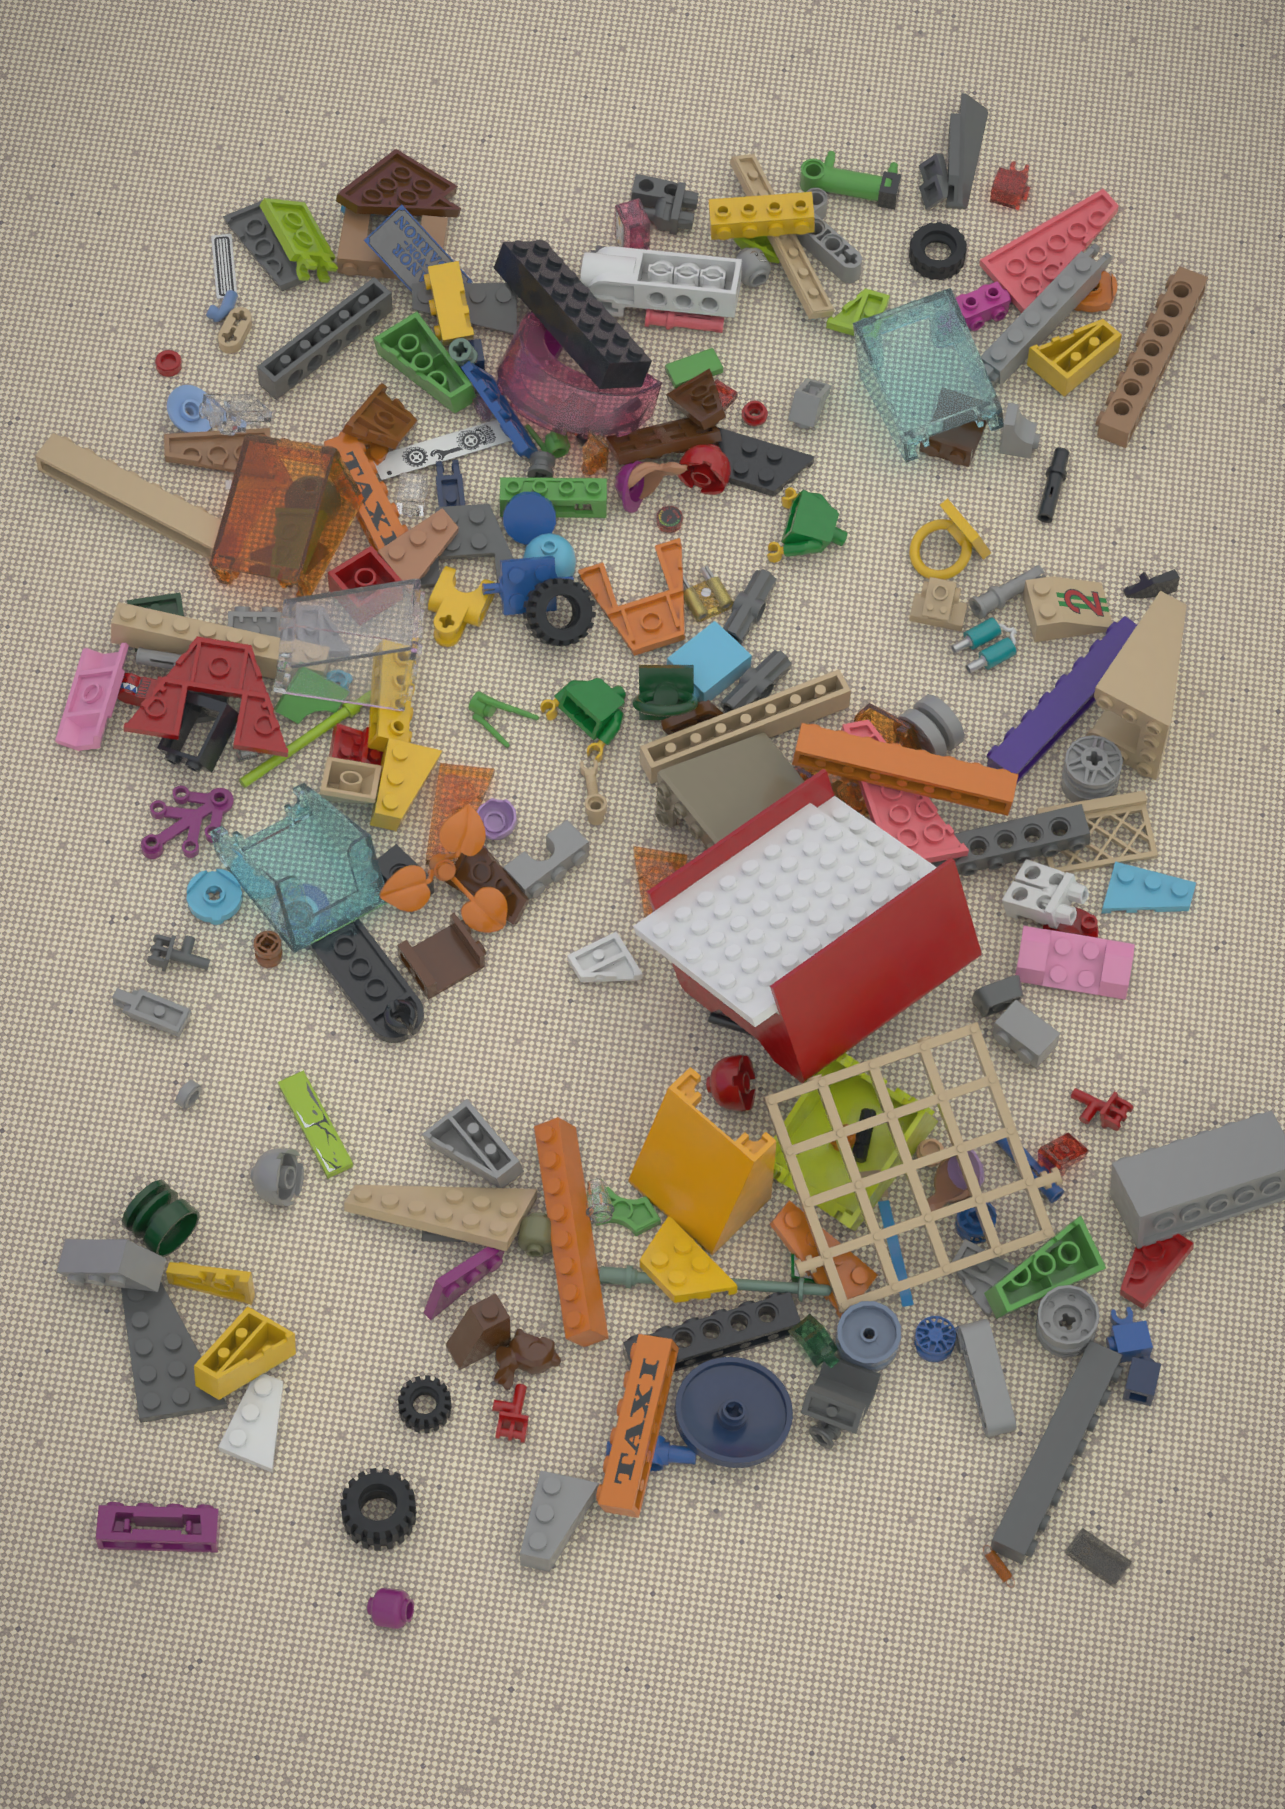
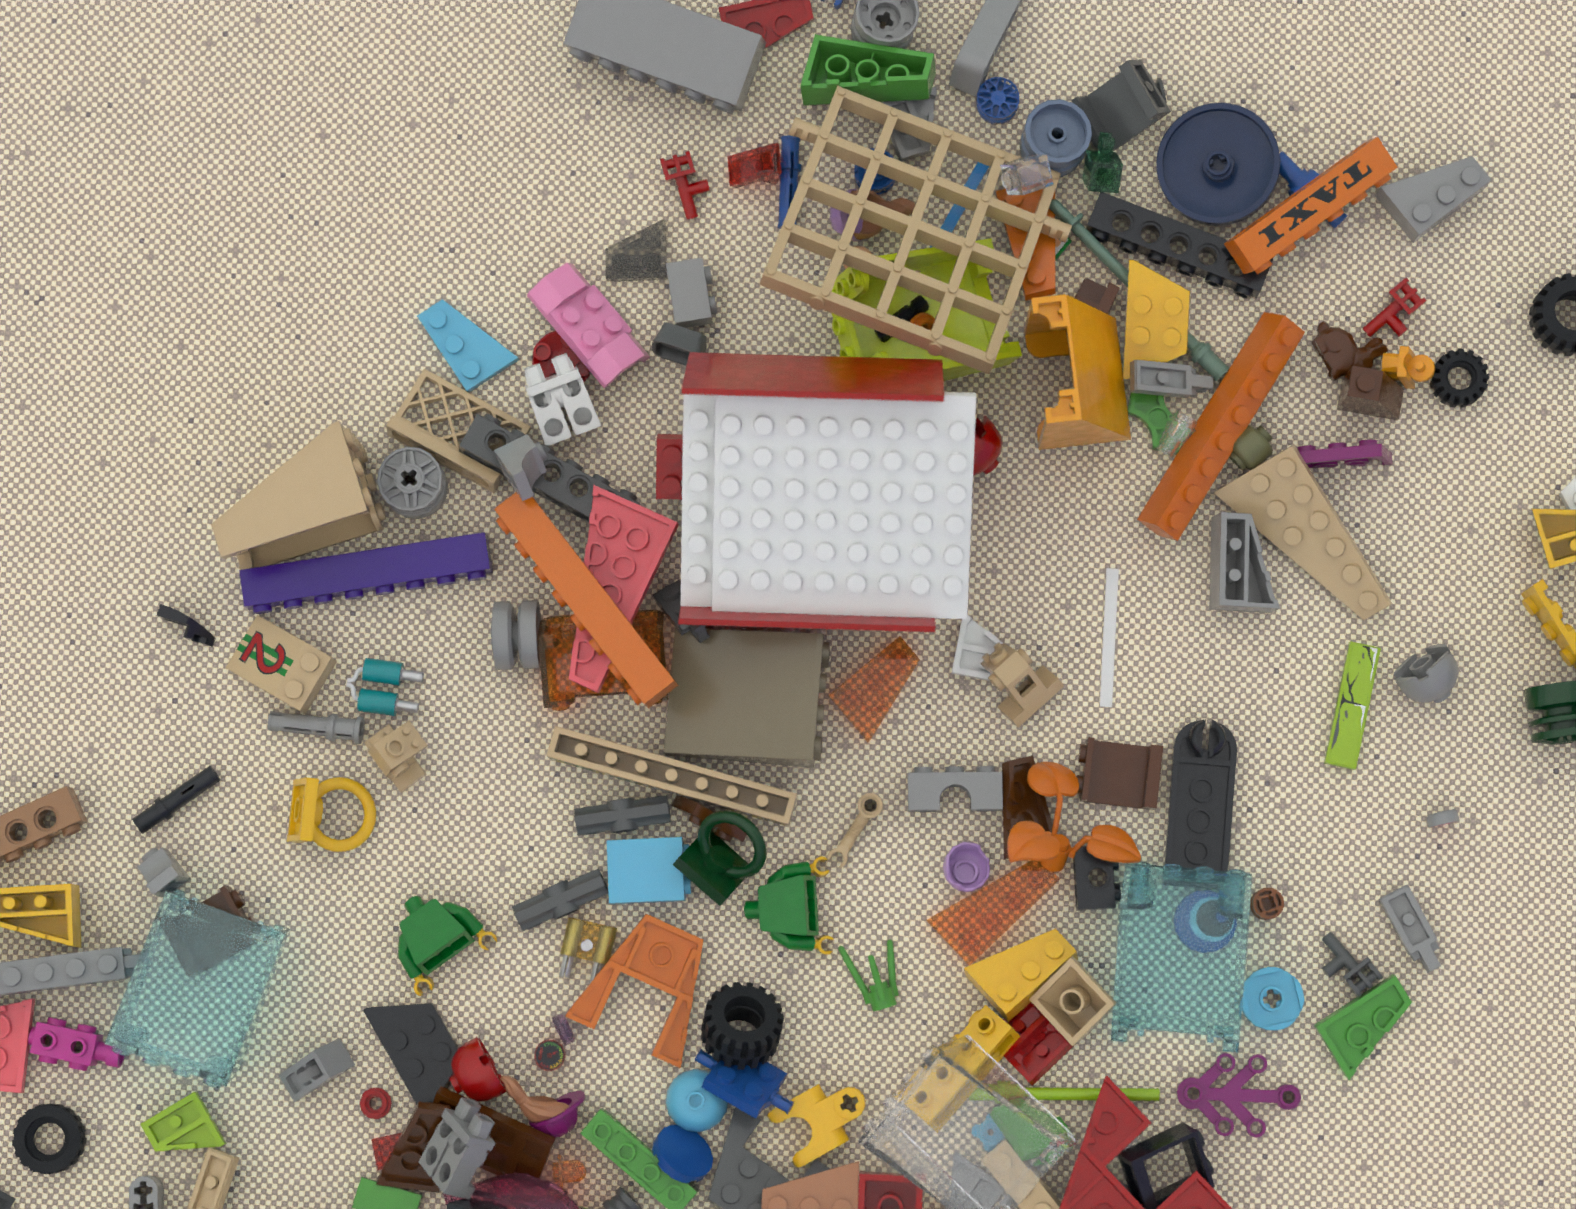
camera: 130 degrees left, 20 degrees up
none -> light grey hips [418,1097,495,1199]
none -> light grey arch [494,434,547,501]
none -> clear purple tile [552,1013,576,1046]
none -> clear smoke wing [605,220,668,282]
none -> tan tile [980,643,1064,728]
none -> clear brick [1000,154,1054,195]
none -> reddish brown panel [1074,278,1120,314]
none -> white sticker [1100,568,1119,707]
none -> light grey hinge [1130,360,1213,398]
none -> bright green wing [1314,974,1412,1080]
none -> light orange hips [1381,346,1435,389]

